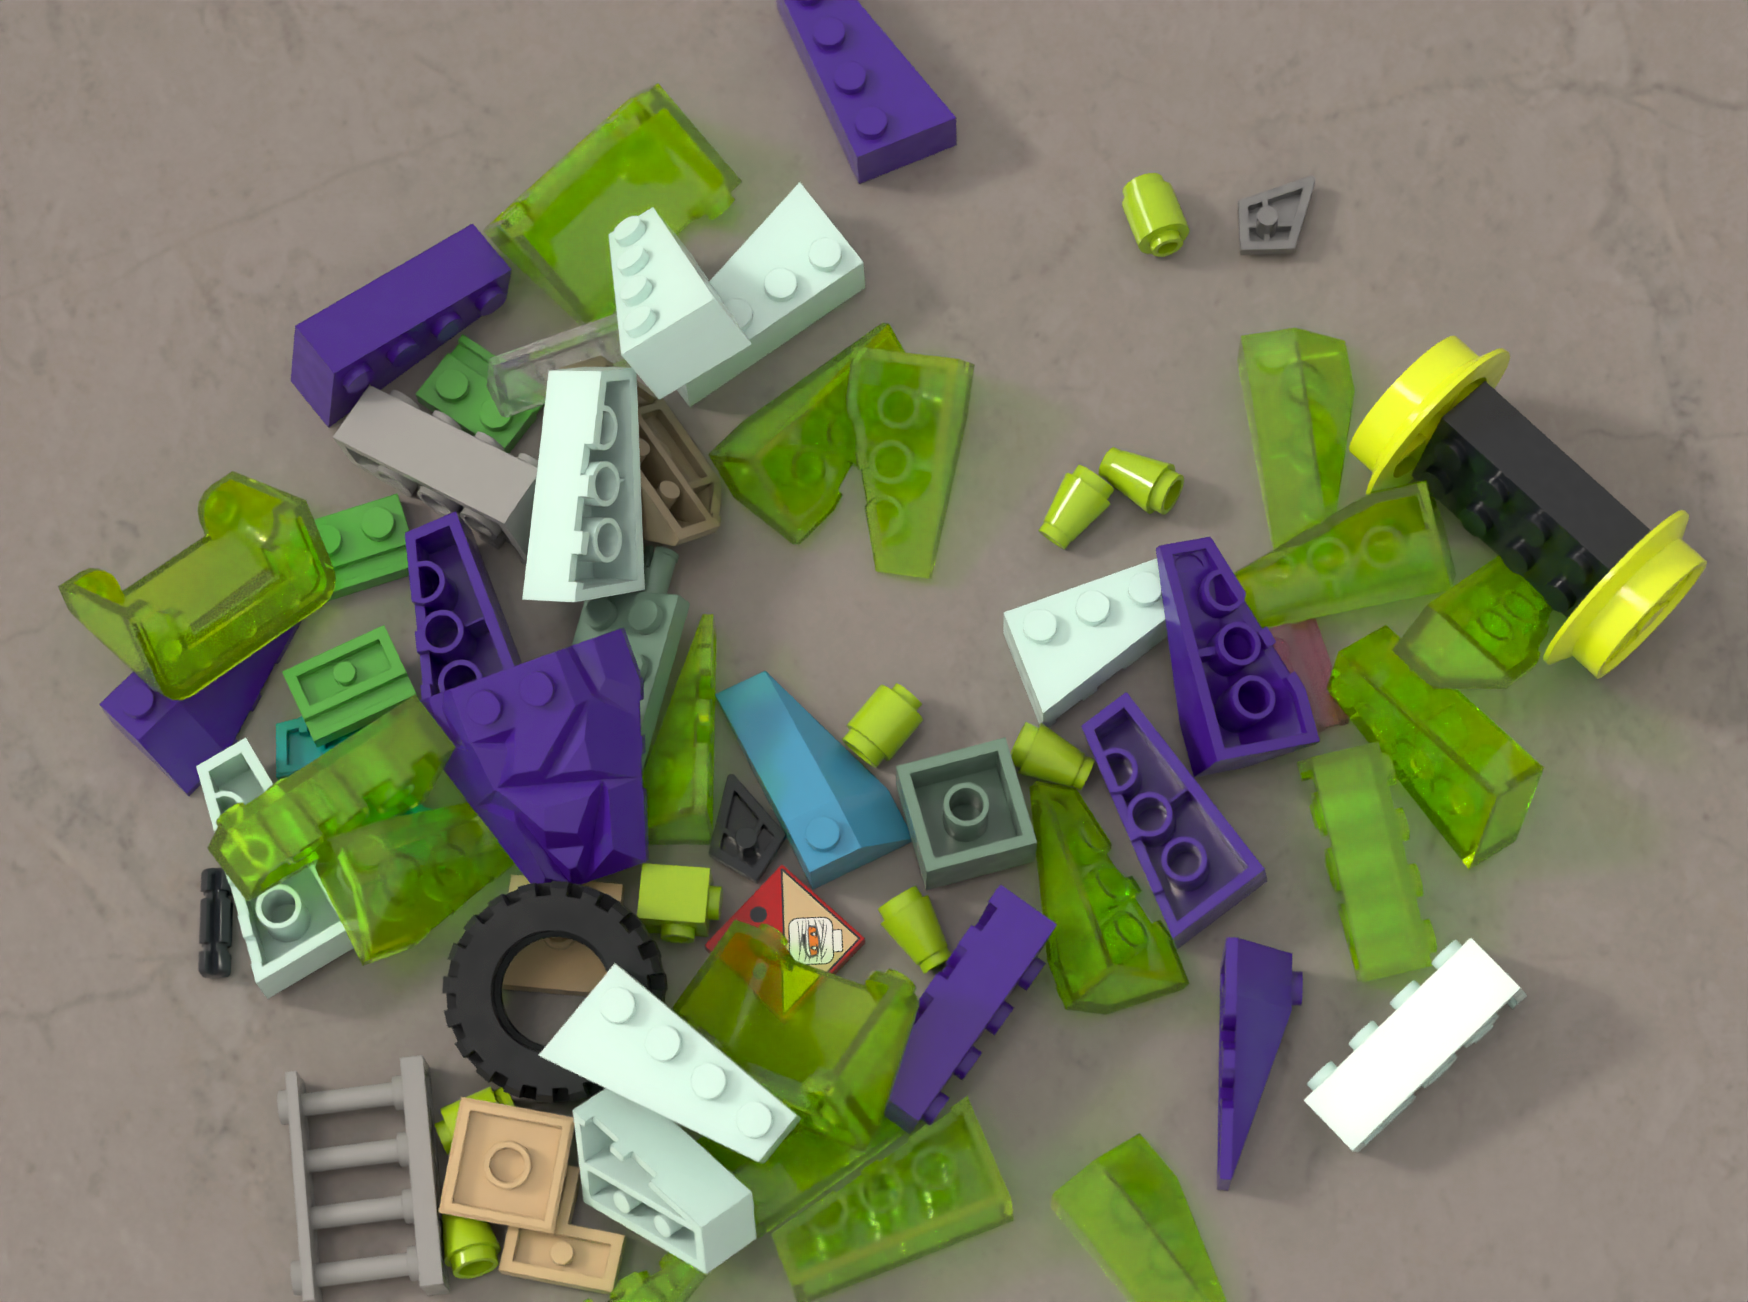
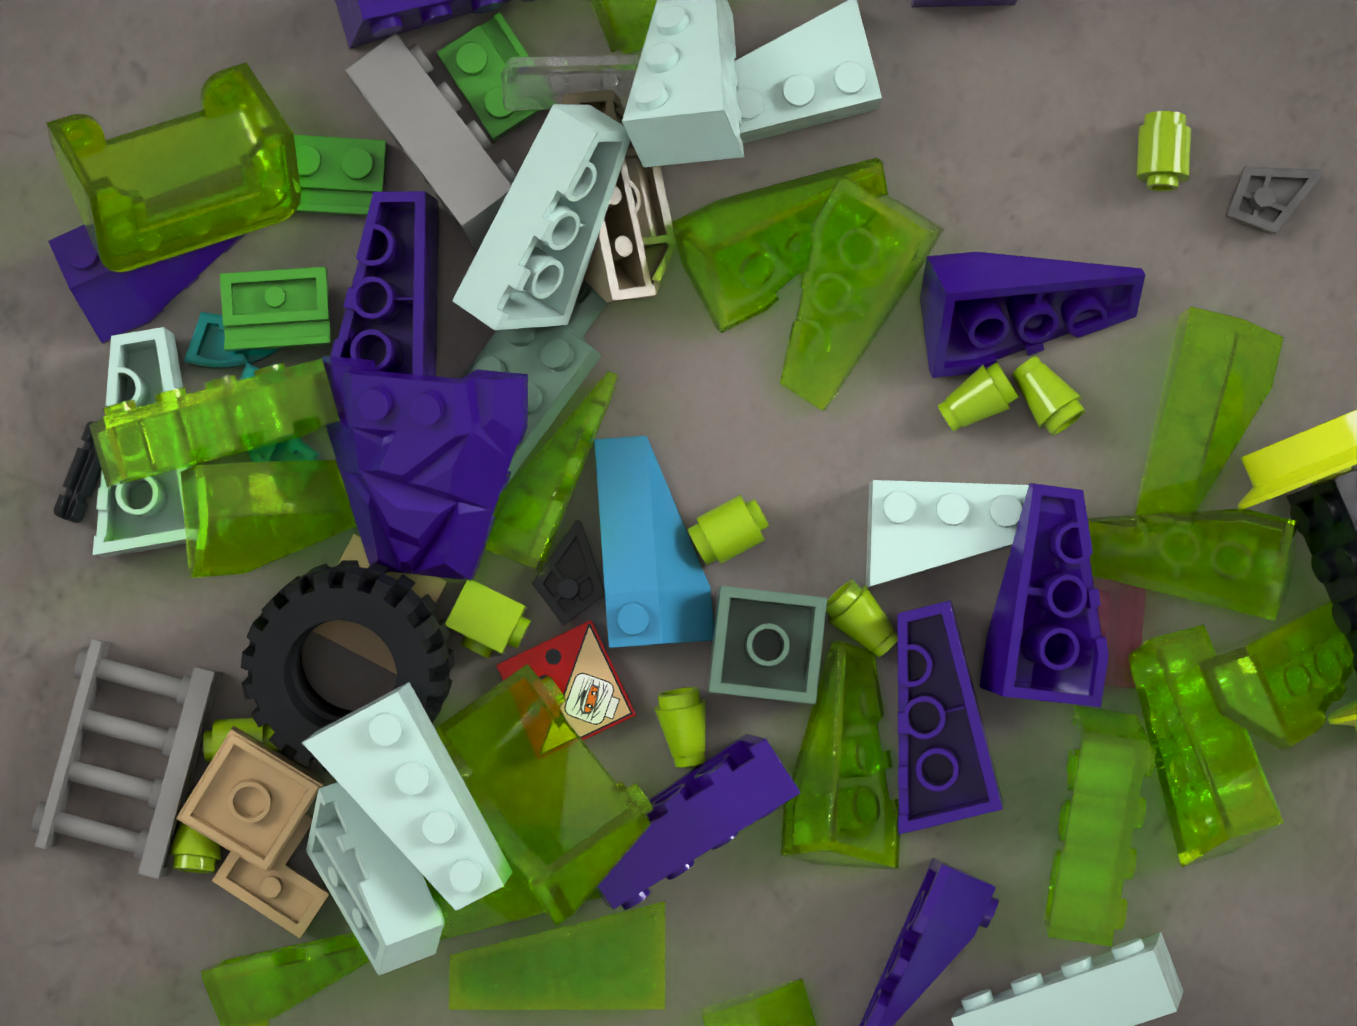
camera: 15 degrees right, 15 degrees up
none -> dark purple wedge [920,252,1146,378]

